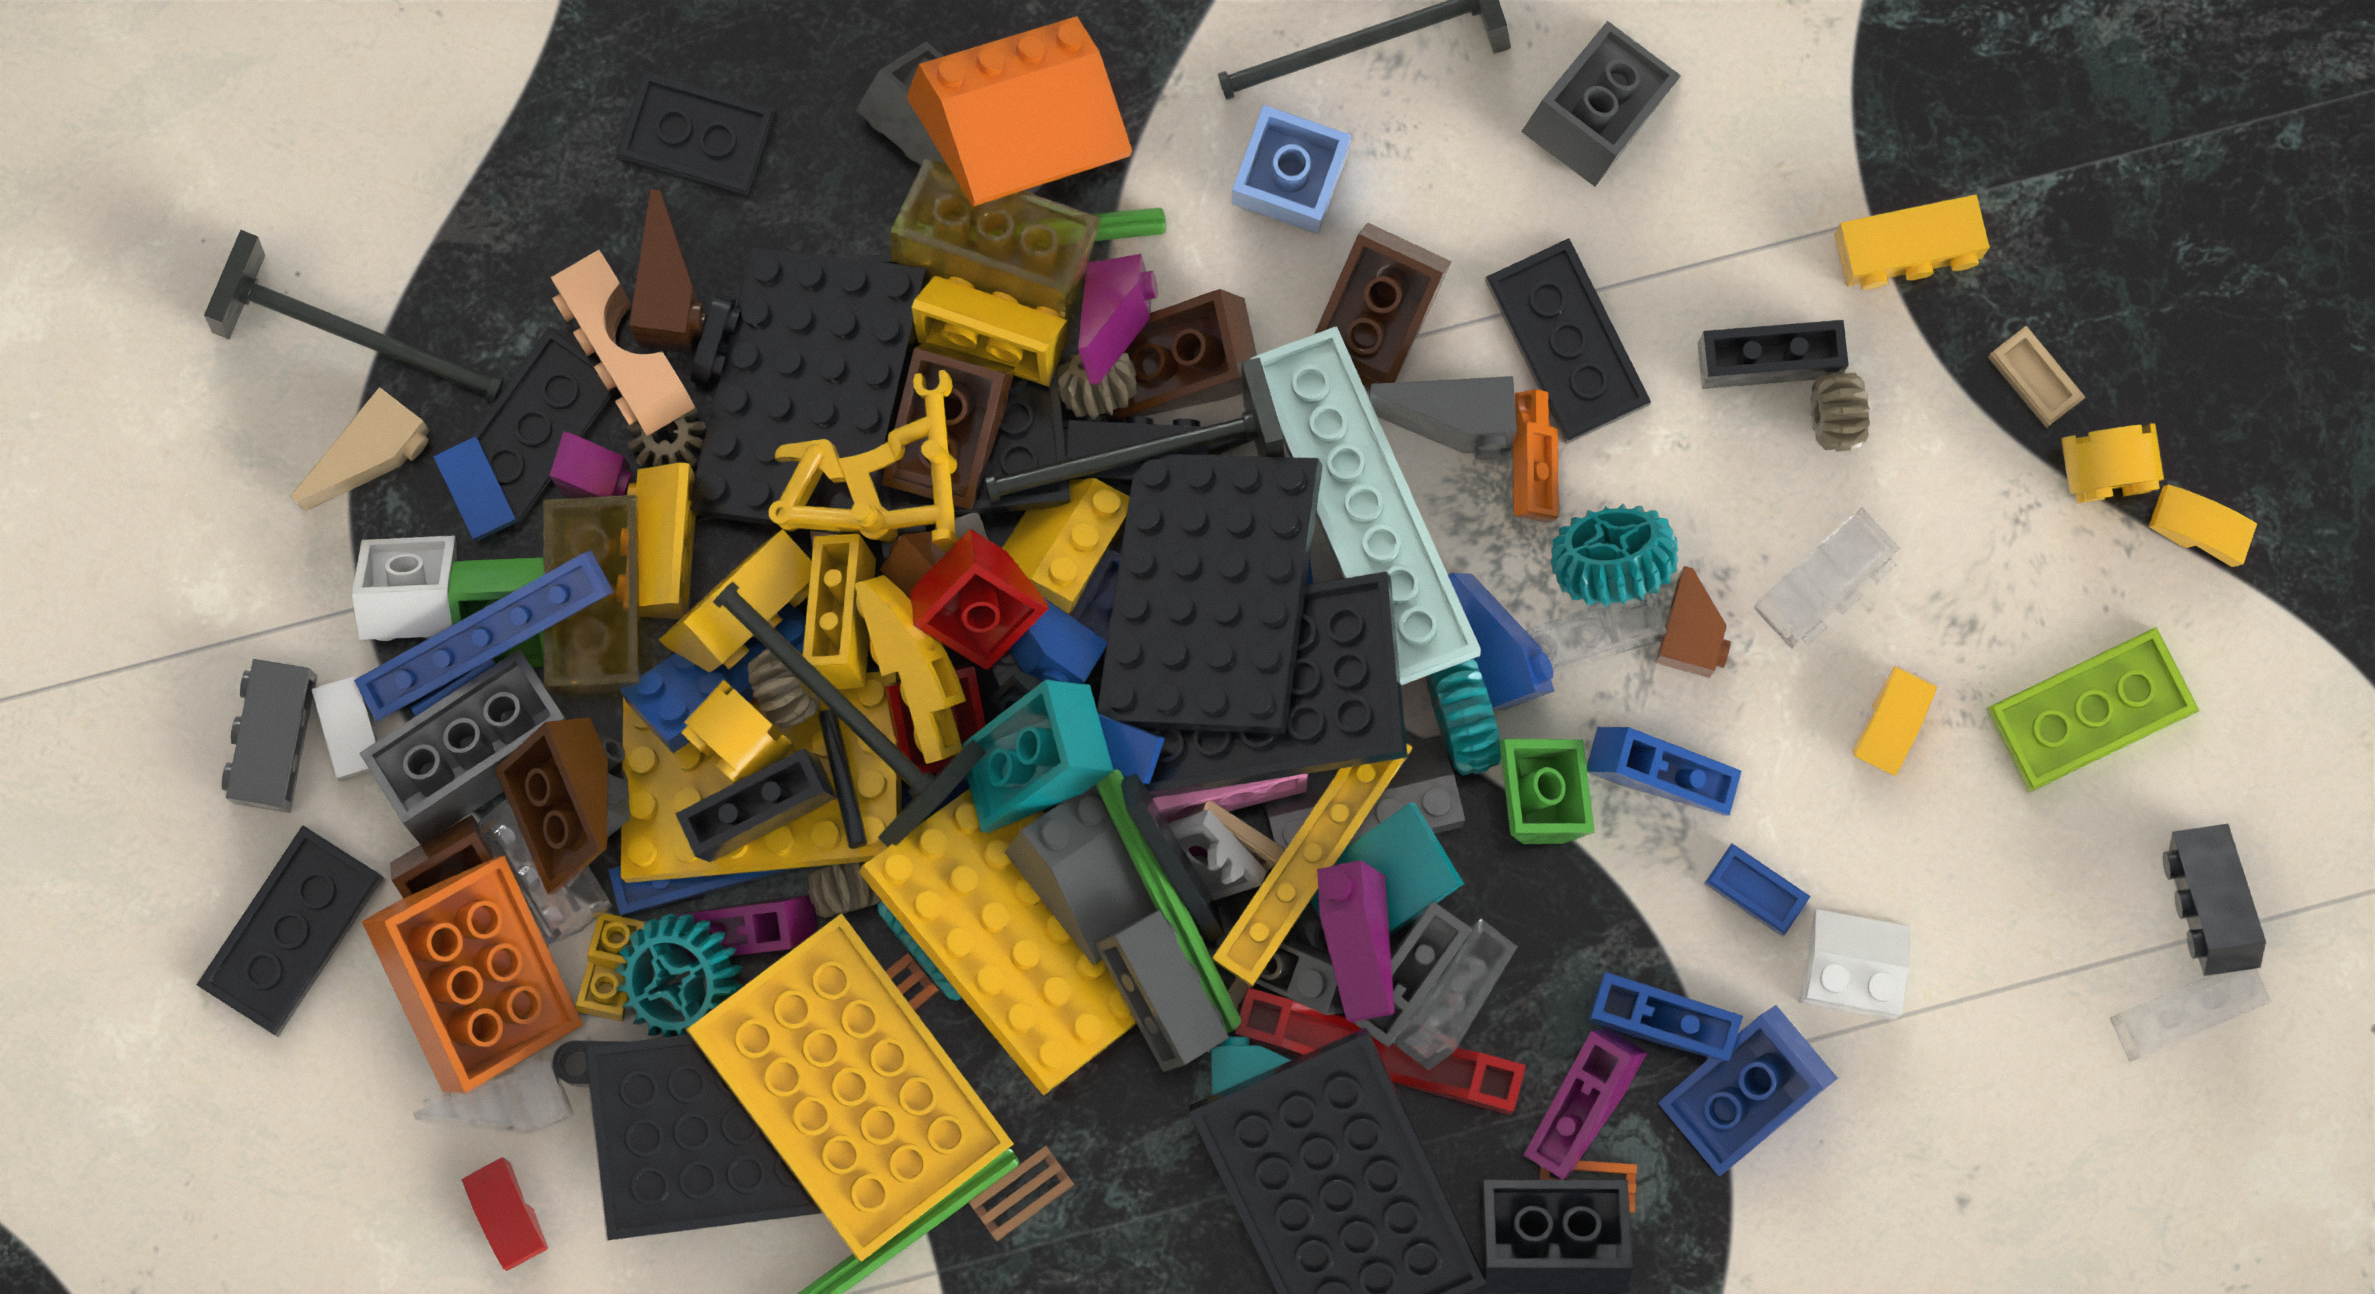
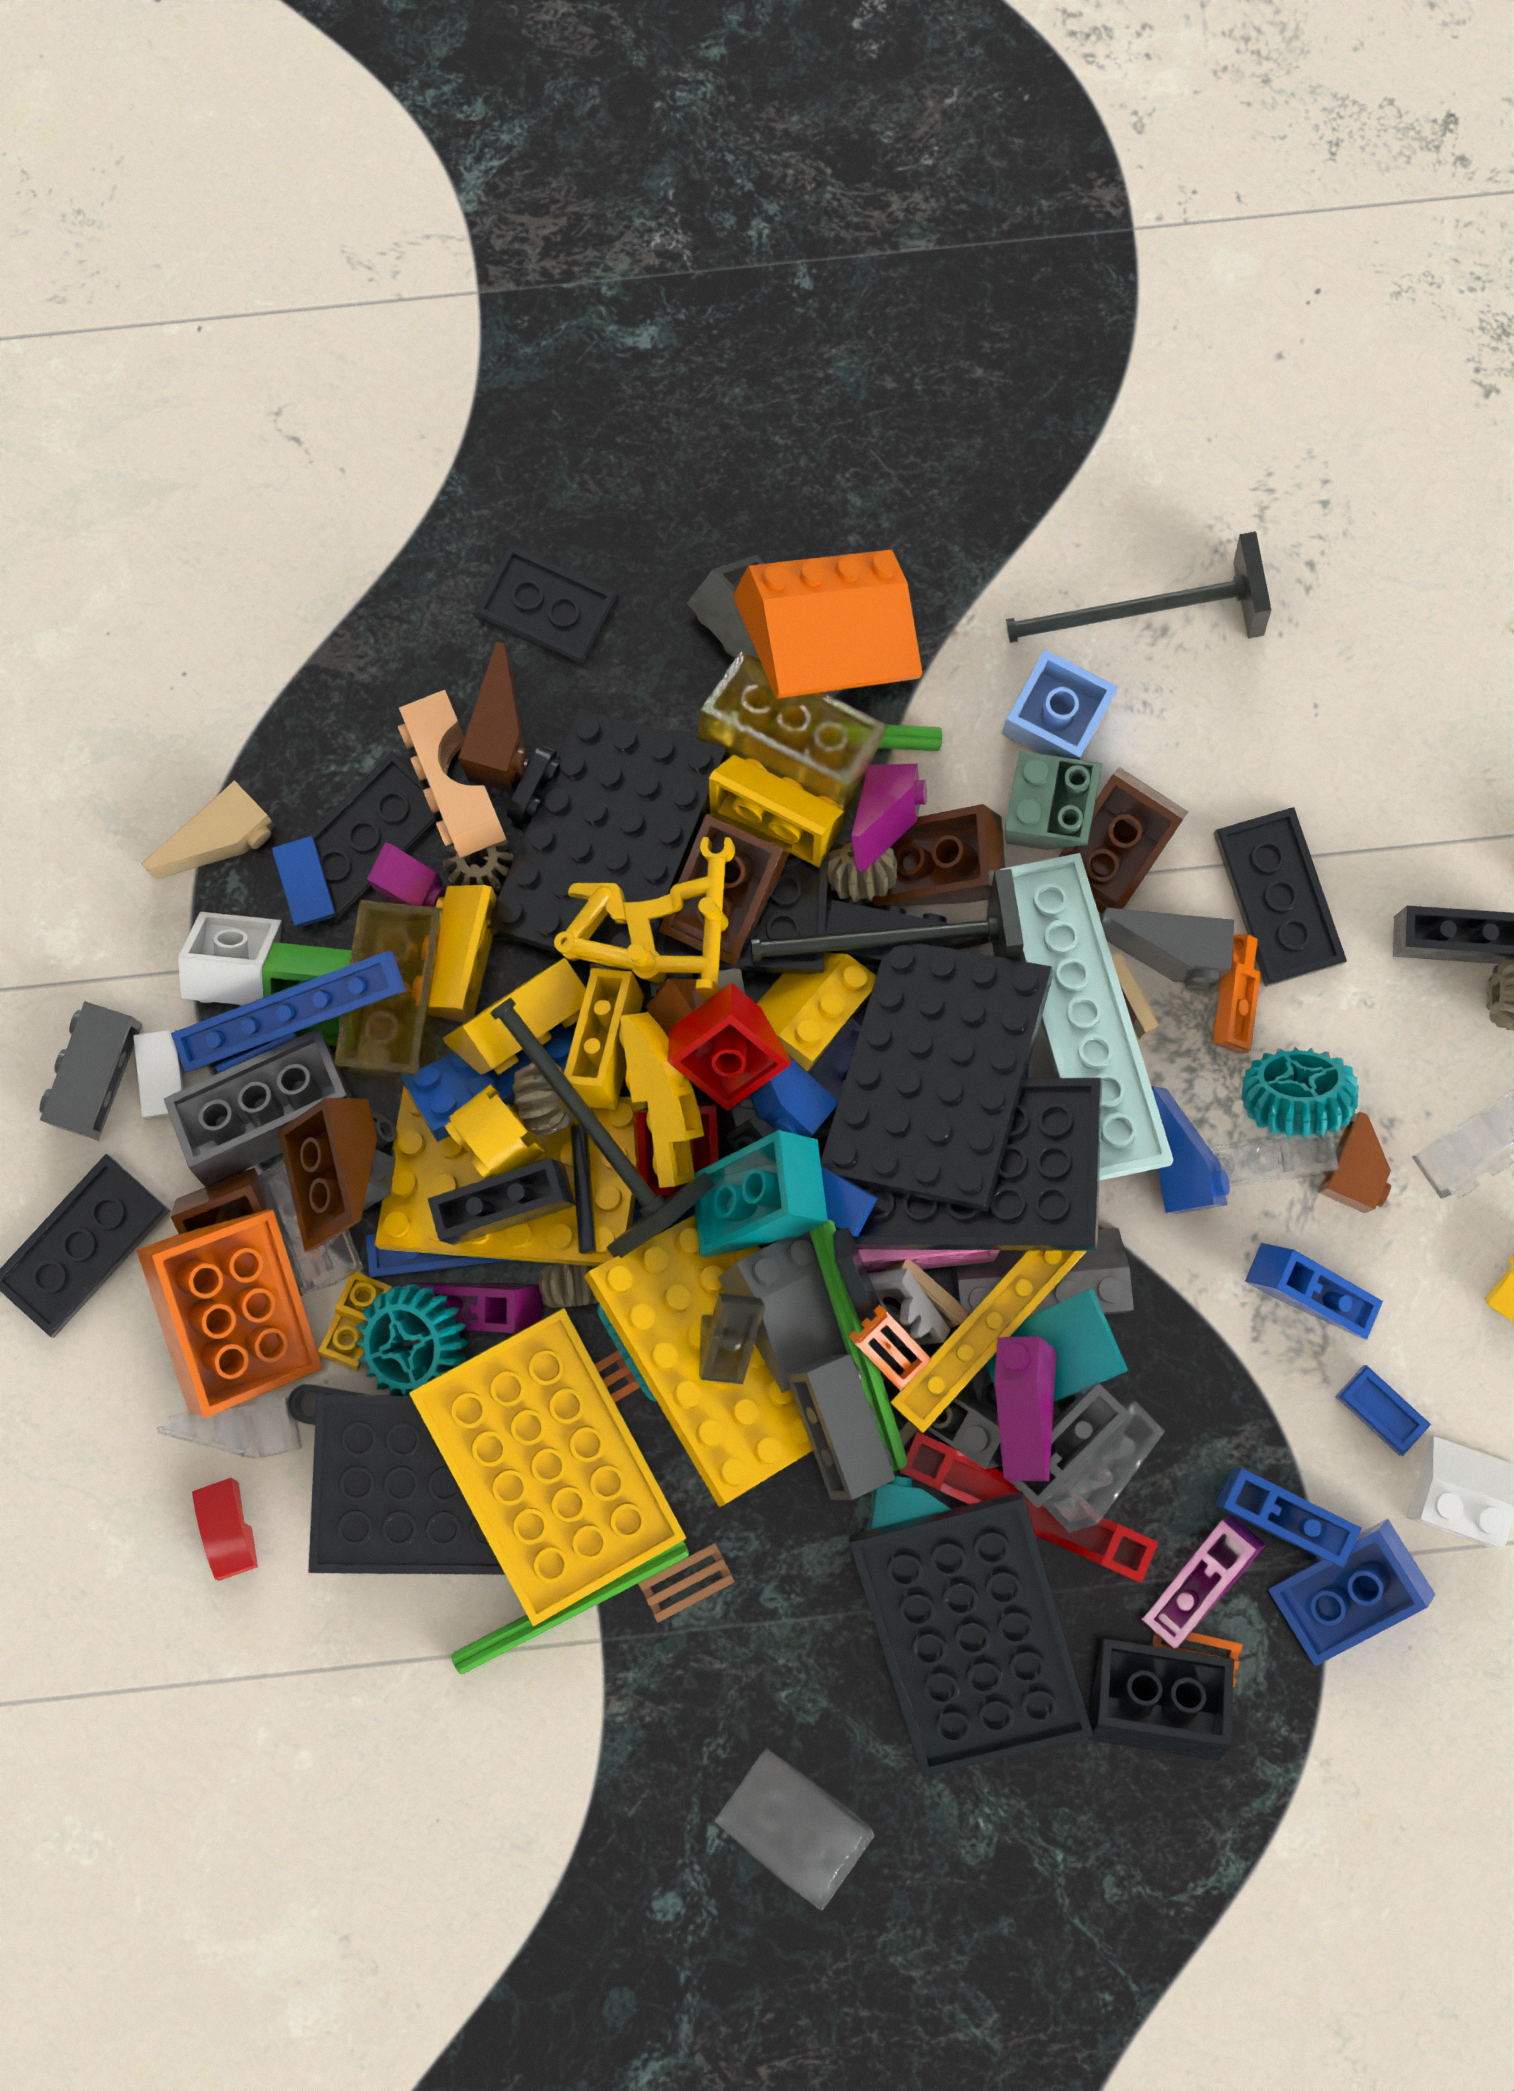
camera: 10 degrees right, 0 degrees up
pearl dark grey tile [204,229,504,403] -> none
teal gear [1425,658,1501,776] -> none
bright green slope [1499,739,1595,844] -> none
dark grey slope [1521,21,1681,187] -> none
none -> clear smoke slope [699,1293,765,1384]
none -> tile [848,1305,932,1391]
none -> sand green slope [1005,751,1102,850]
none -> tan tile [1112,953,1159,1040]

